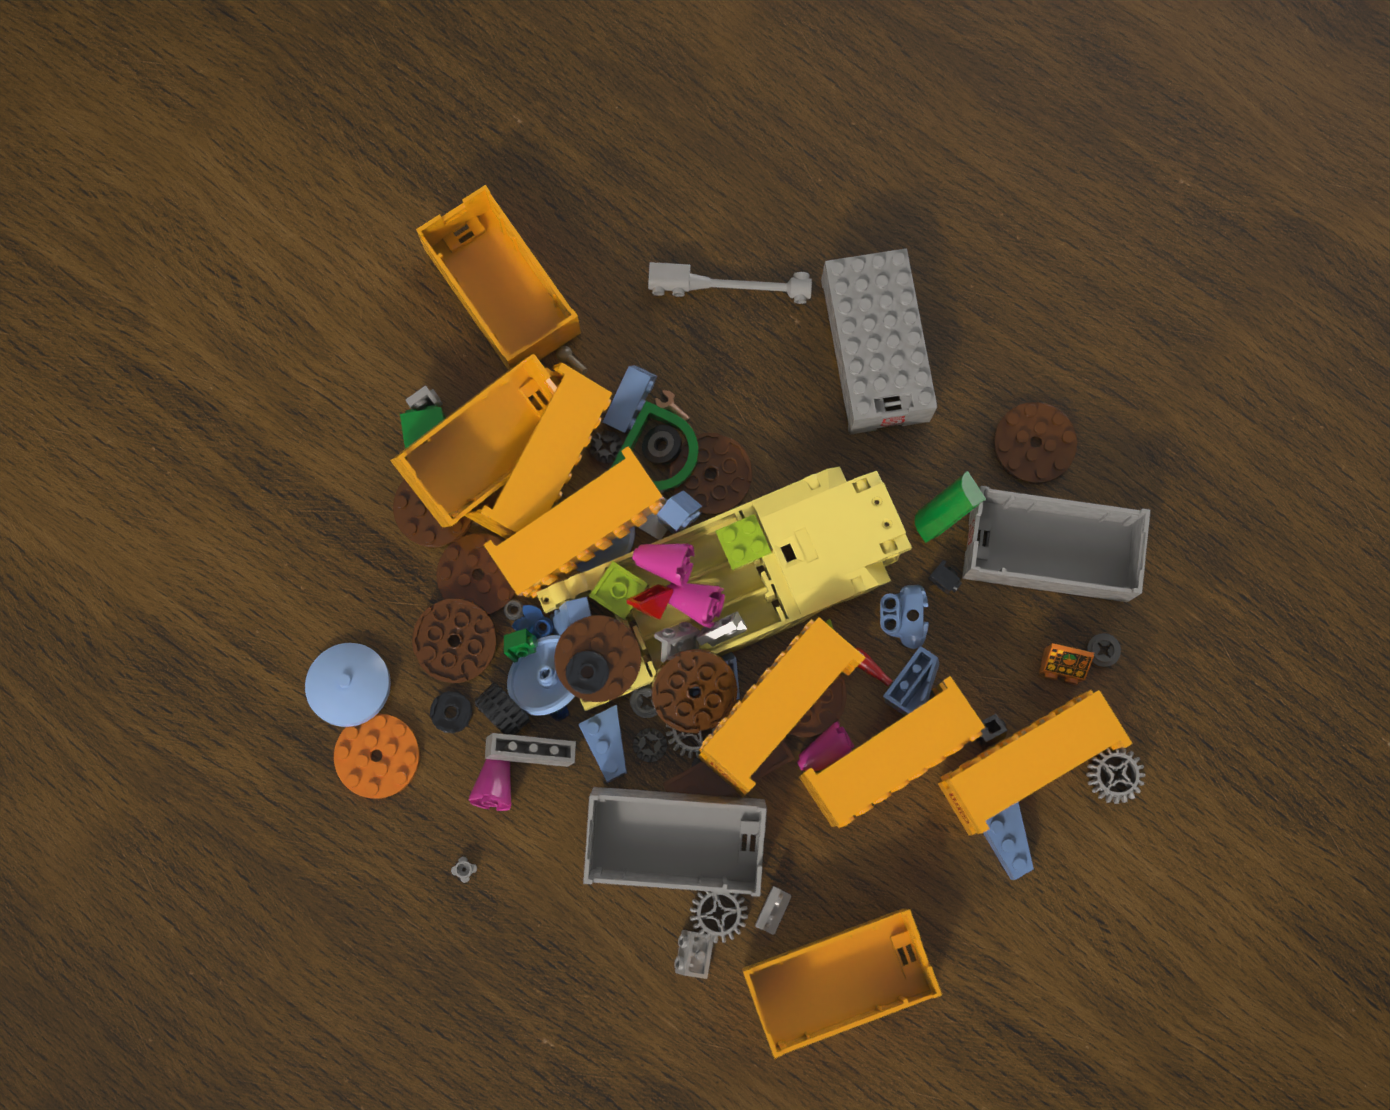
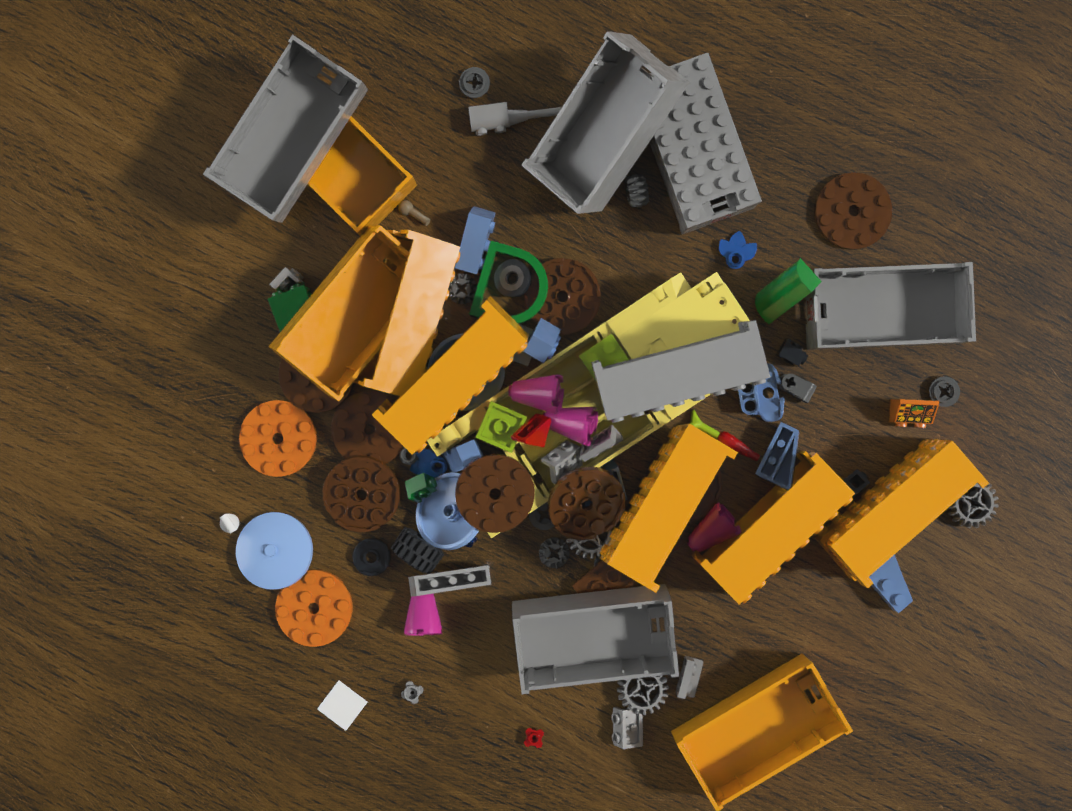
camera: 10 degrees left, 10 degrees up
black tile [565,650,609,694] -> none
medium blue wedge [578,705,627,783] -> none
nougat bar [655,390,690,422] -> none
none -> light grey piece [203,34,368,223]
none -> white plate [220,513,239,534]
none -> orange plate [239,400,317,477]
none -> white sticker [317,681,367,731]
none -> dark grey gear [459,67,490,99]
none -> light grey piece [522,31,690,214]
none -> red plate [524,728,544,748]
none -> light grey piece [591,320,771,423]
none -> dark grey gear [625,174,649,208]
none -> blue plate [719,231,757,269]
none -> dark grey piece [778,374,817,404]

